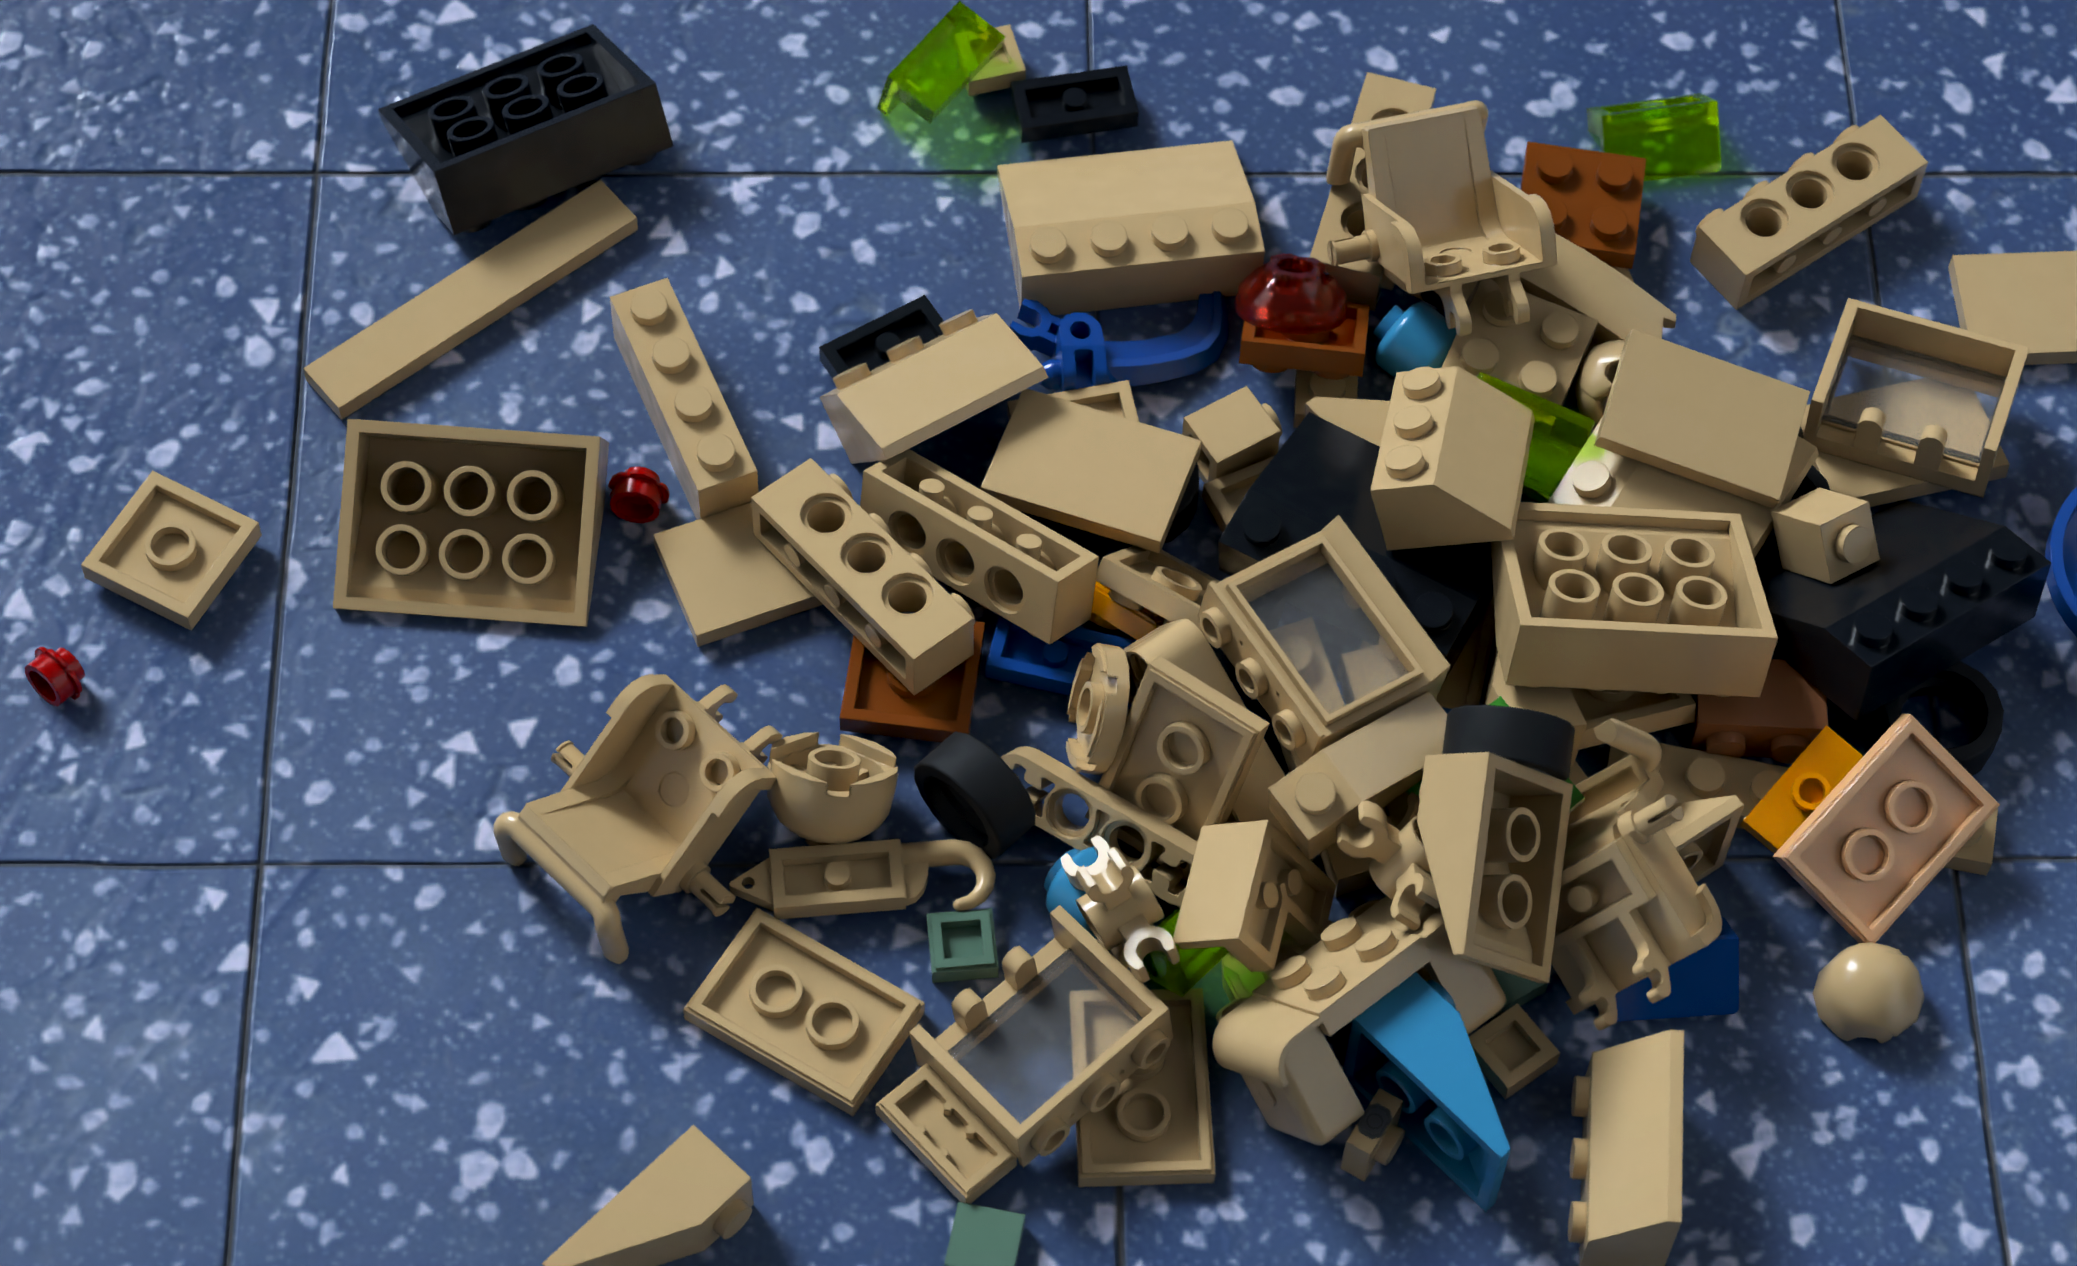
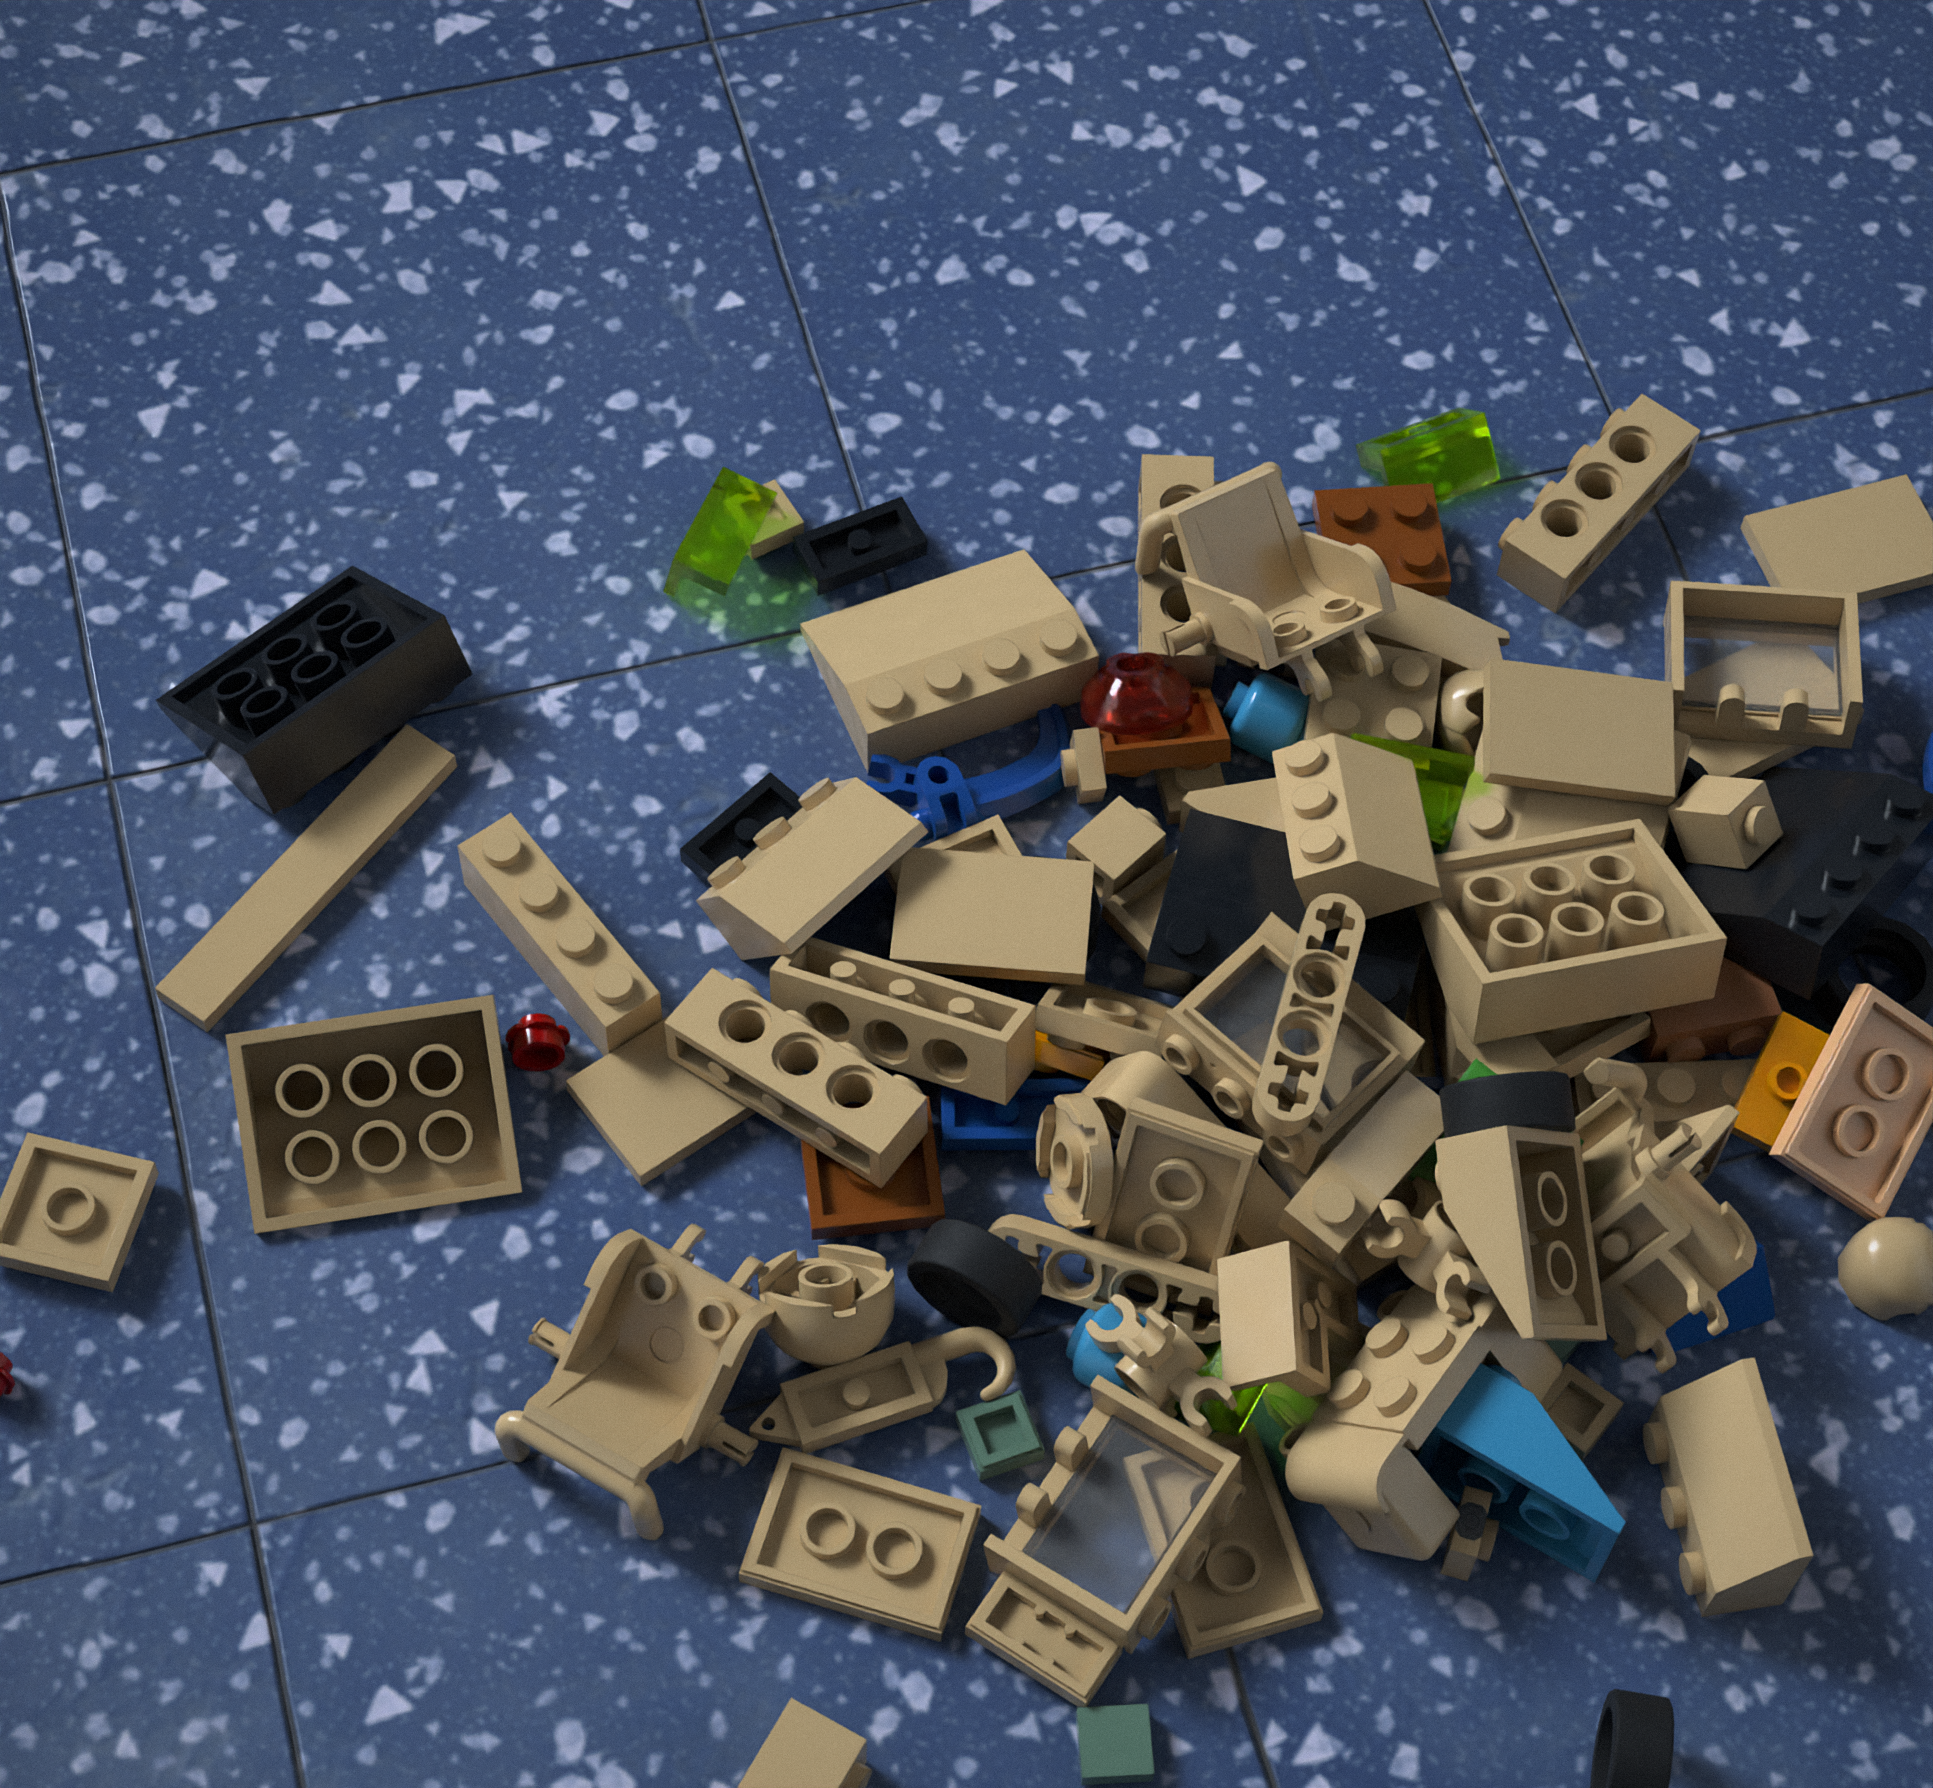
camera: 15 degrees left, 0 degrees up
none -> tan plate [1060,727,1107,804]
none -> tan beam [1252,893,1365,1137]

